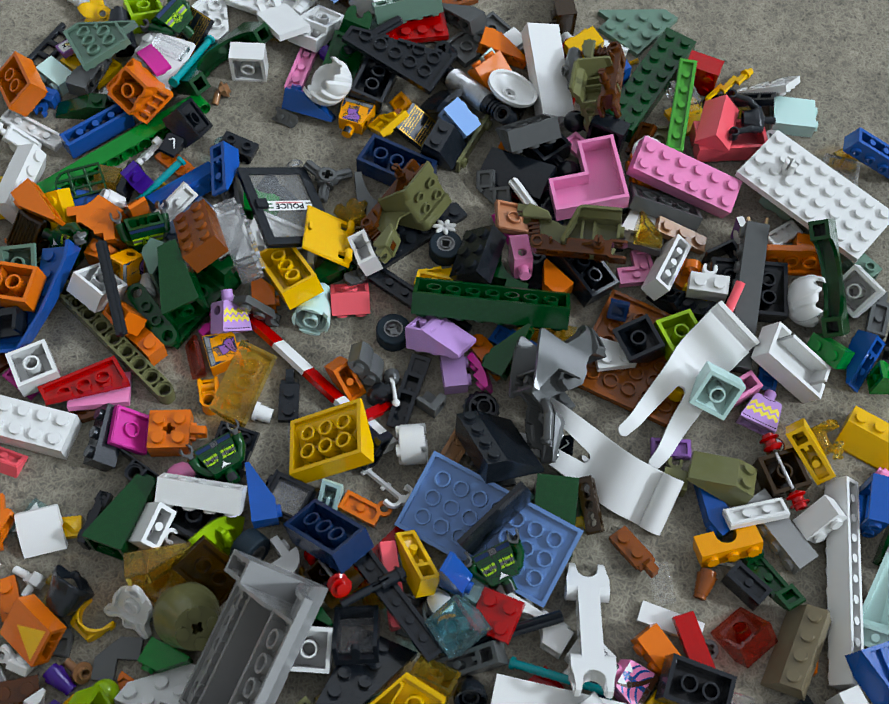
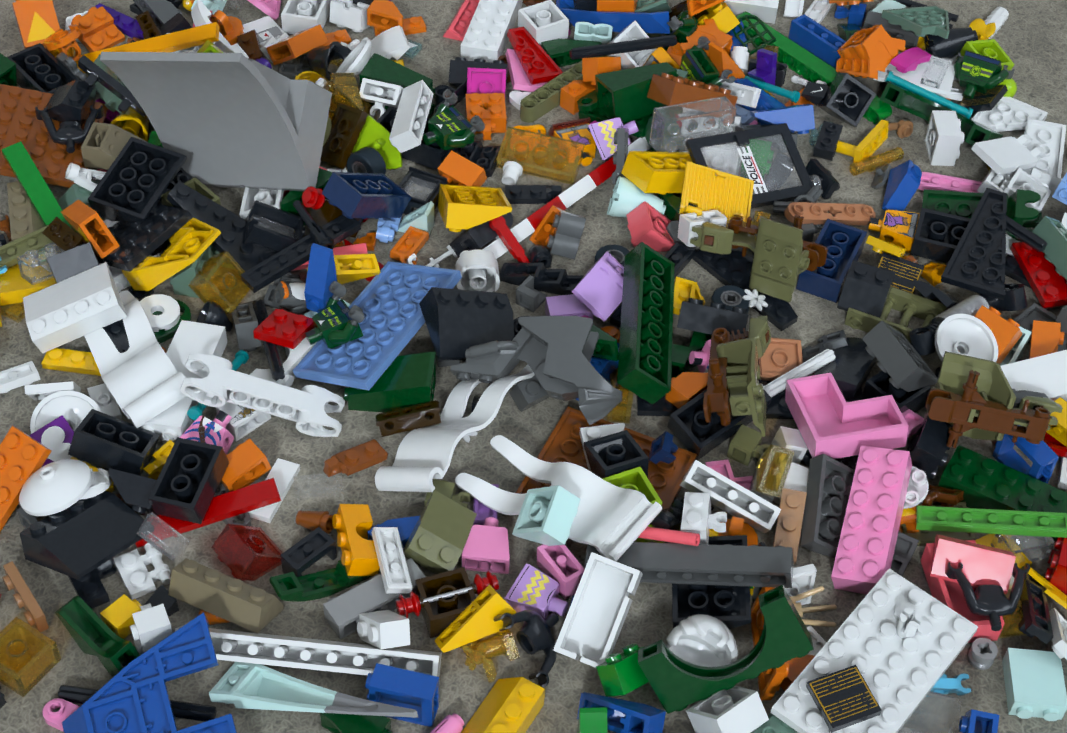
camera: 90 degrees right, 15 degrees down
blue slope [245,462,283,529] -> none
white piece [303,57,352,107] -> none
hinge [384,368,400,407] -> none
clear light blue slope [424,594,492,659] -> none
light blue brick [438,97,481,139] -> none
black slope [457,481,535,556] -> none
none -> white dish [331,37,372,85]
none -> orange brick [437,150,487,187]
none -> bright pink torso [462,517,510,574]
none -> black piece [494,610,559,687]
none -> white tile [509,90,531,110]
none -> dark green slope [541,39,602,67]
none -> light aqua brick [574,22,613,44]
none -> nougat piece [784,202,876,226]
none -> black tile [806,159,840,199]
none -> black tile [806,665,882,733]
none -> yellow piece [836,120,889,168]
none -> clear yellow pin [850,147,904,176]

